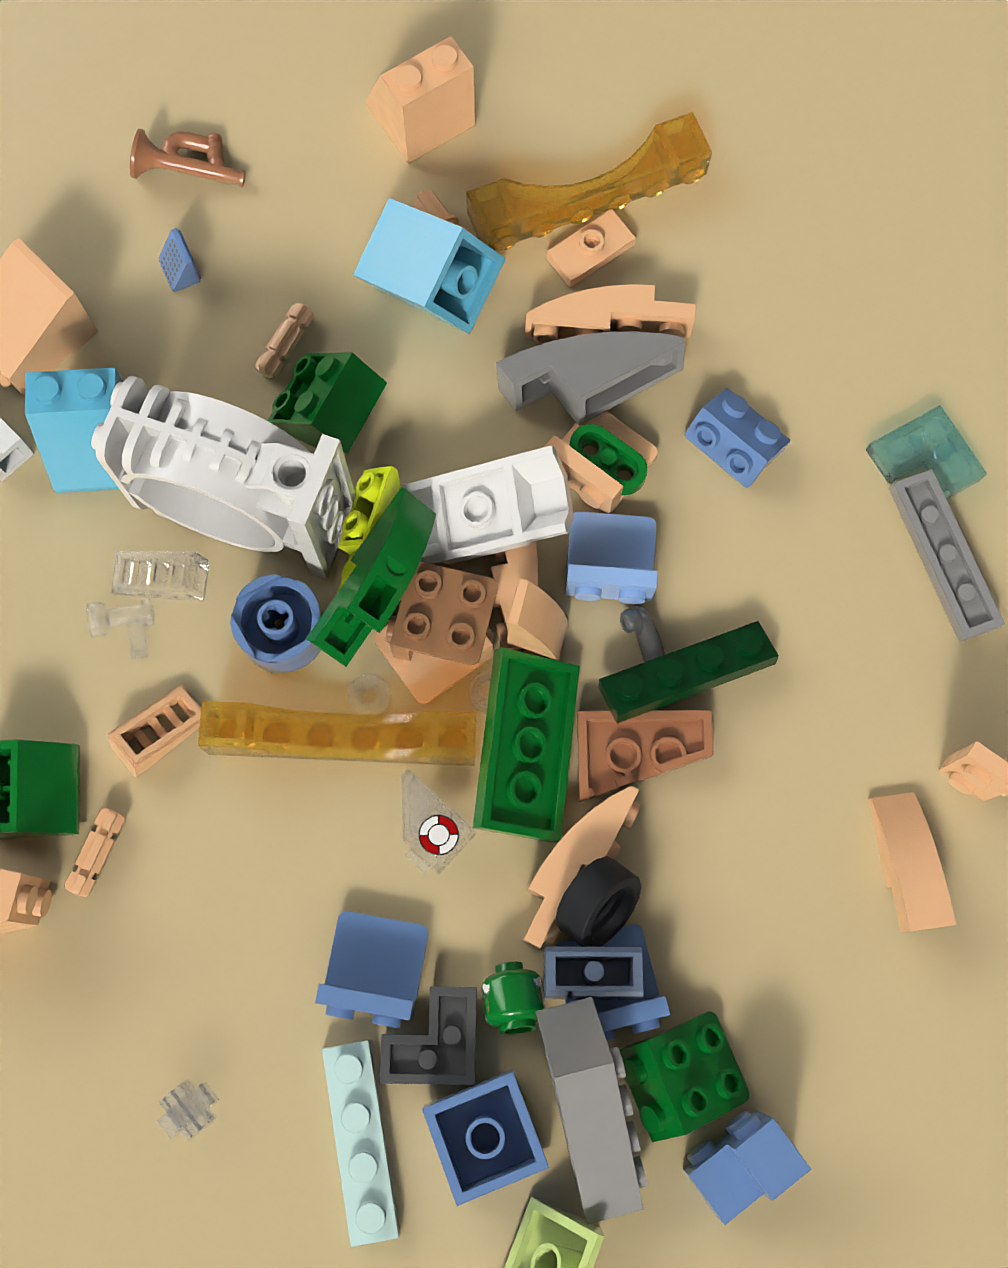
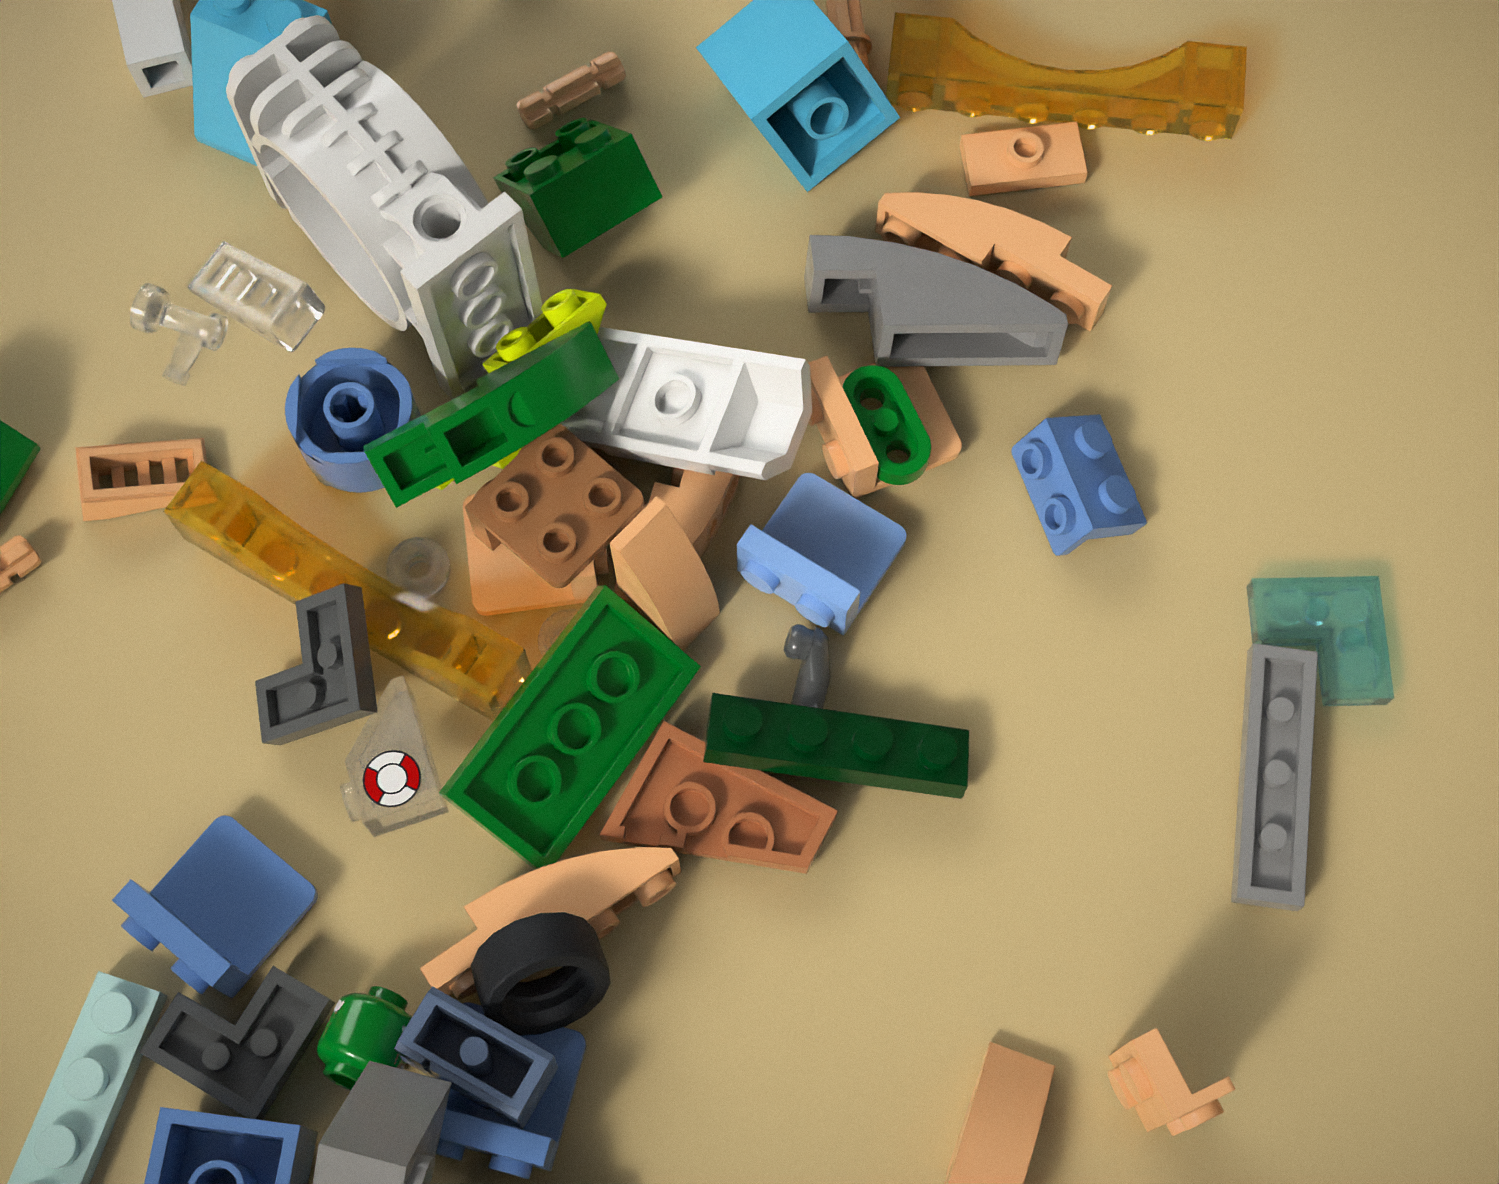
camera: 30 degrees right, 5 degrees down
none -> dark grey plate [255,583,378,745]

